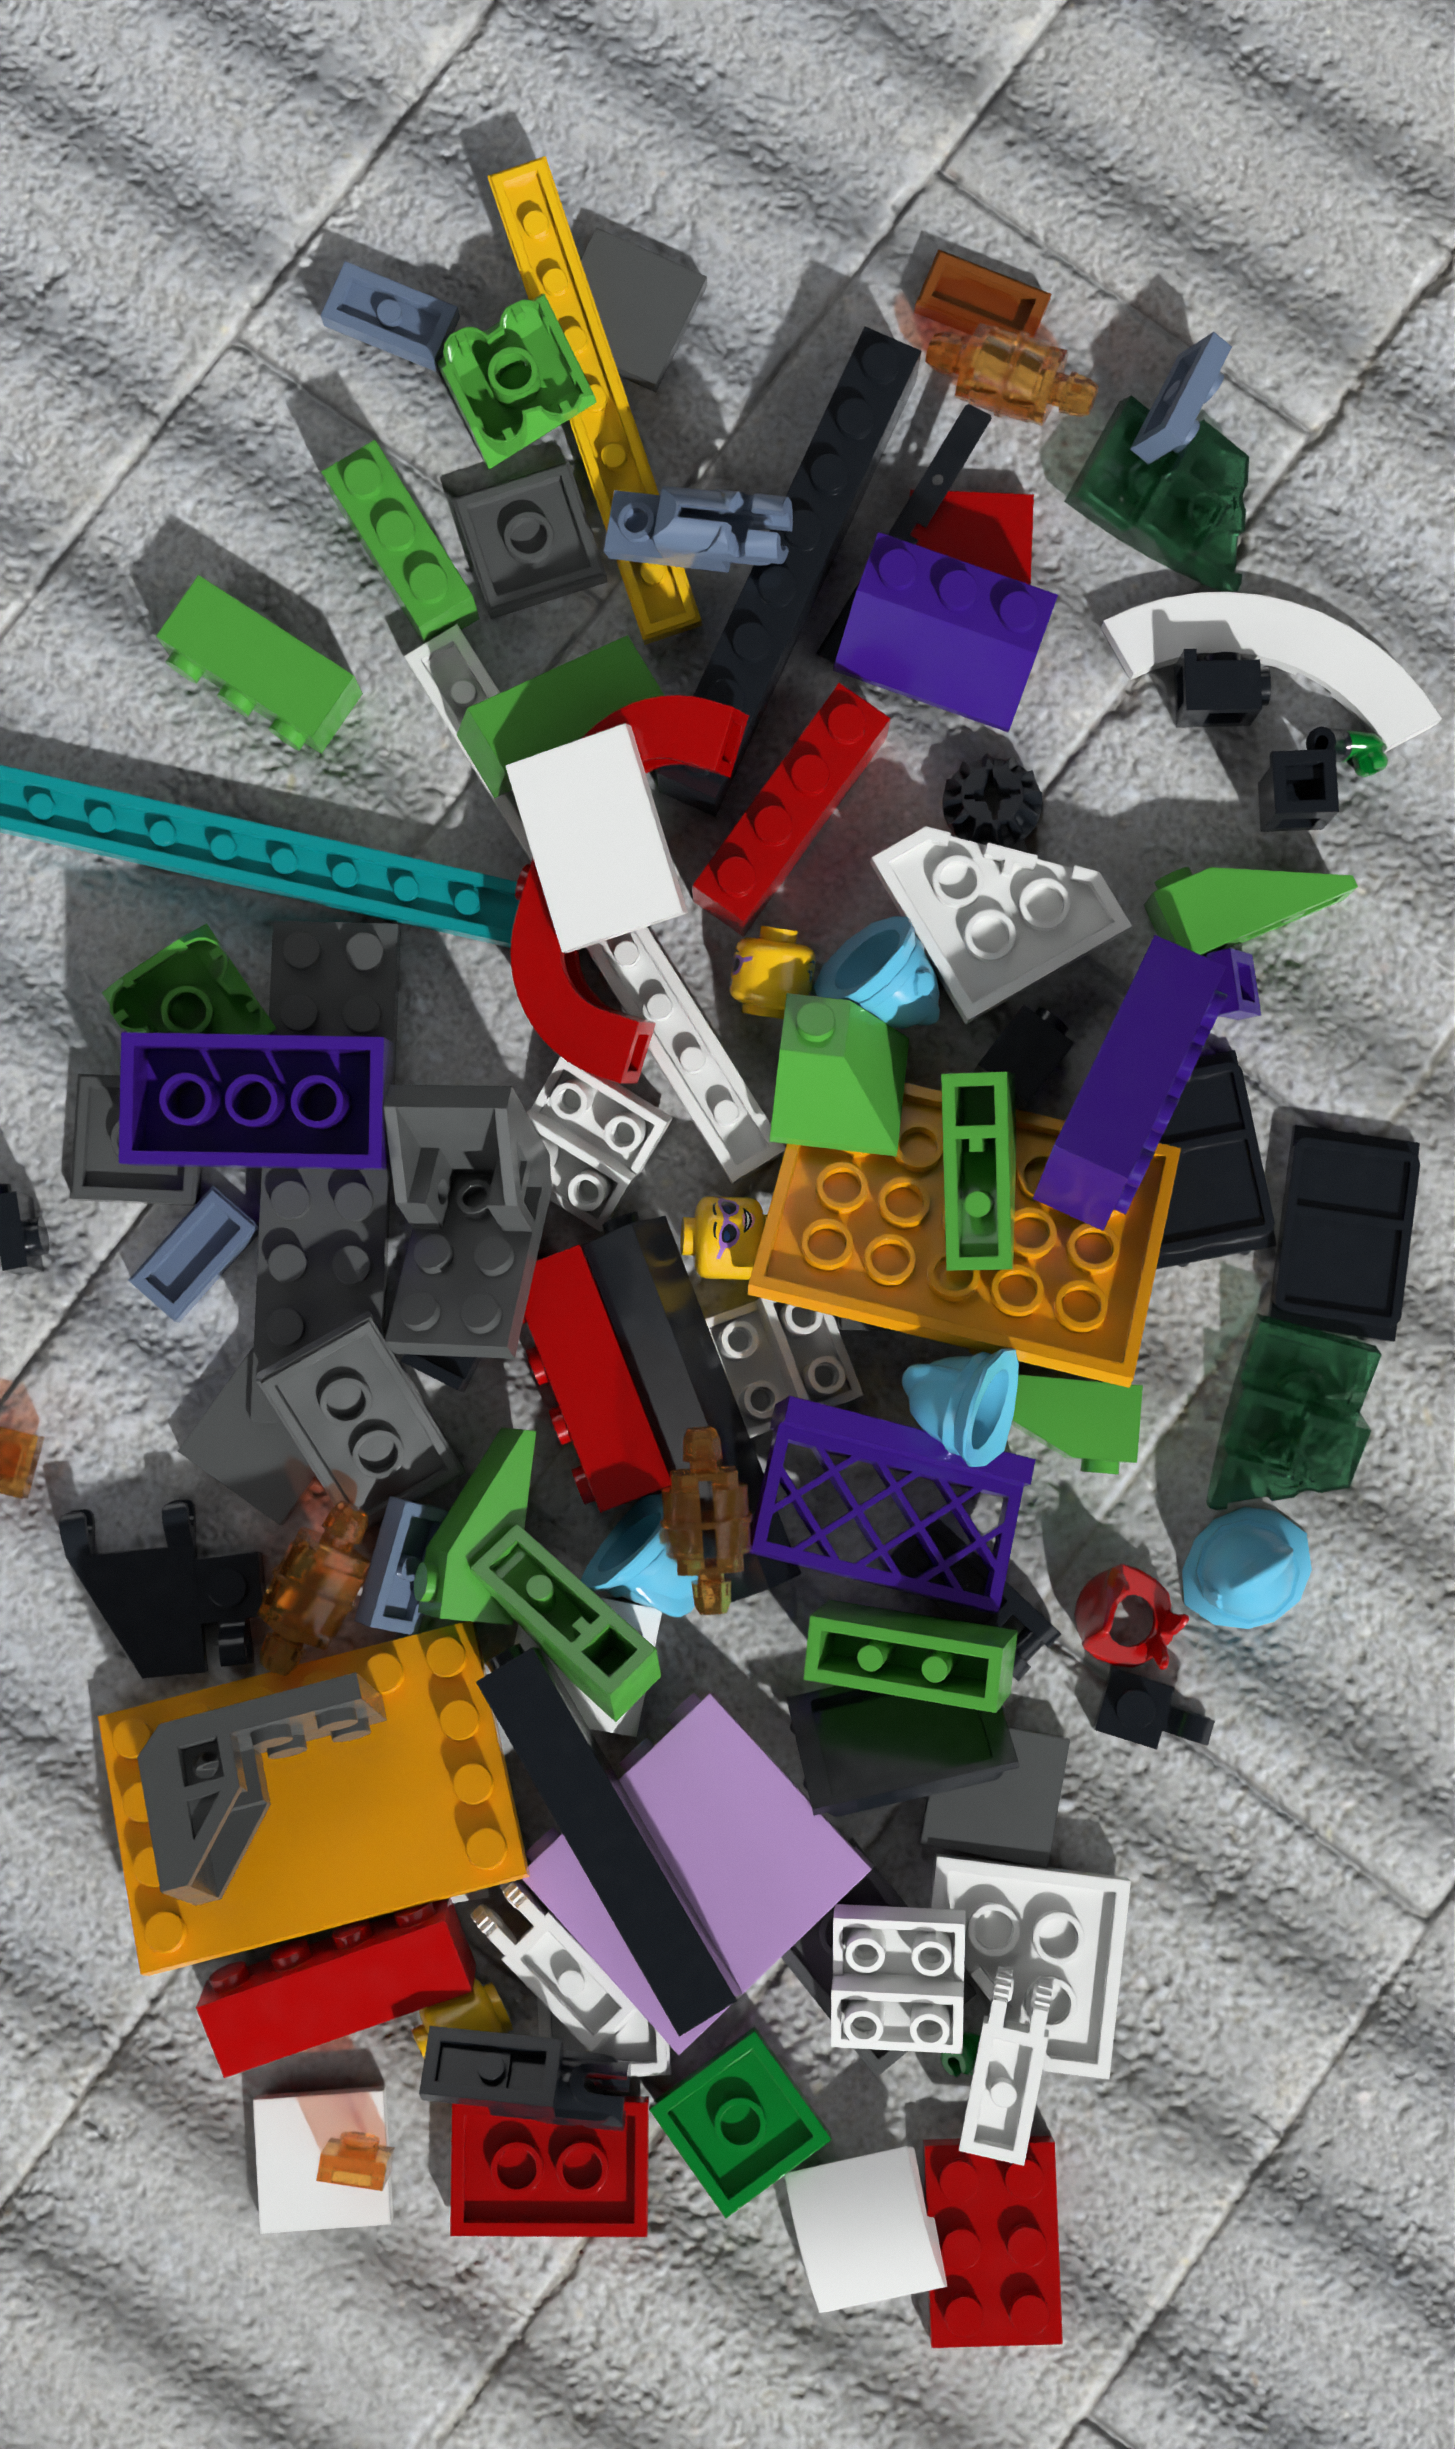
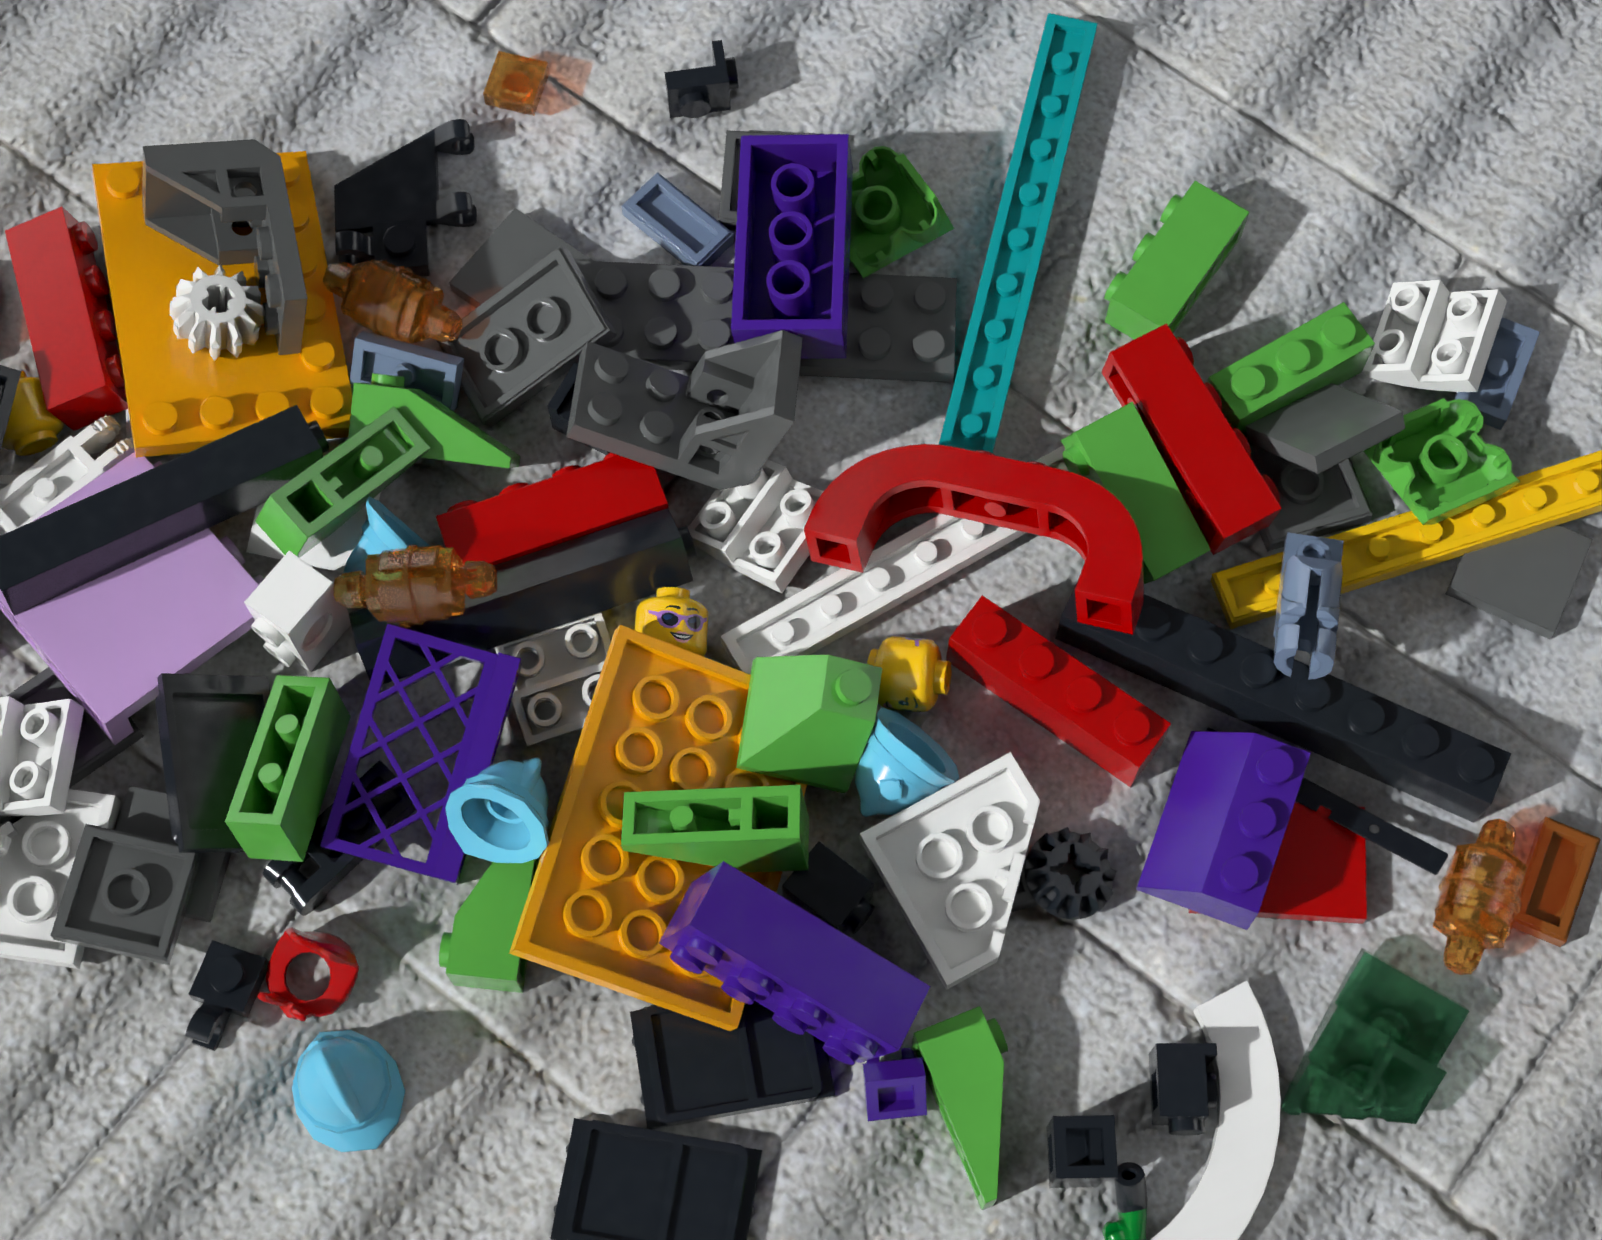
camera: 90 degrees right, 15 degrees down
white tile [505,723,688,953] -> none
sand blue plate [1130,332,1232,464] -> none
clear green slope [1206,1313,1382,1510] -> none
none -> dark grey tile [50,824,203,965]
none -> white gear [170,264,265,361]
none -> white brick [244,551,351,672]
none -> red brick [1101,323,1282,555]
none -> dark grey tile [1246,383,1405,474]
none -> white slope [1363,280,1507,392]

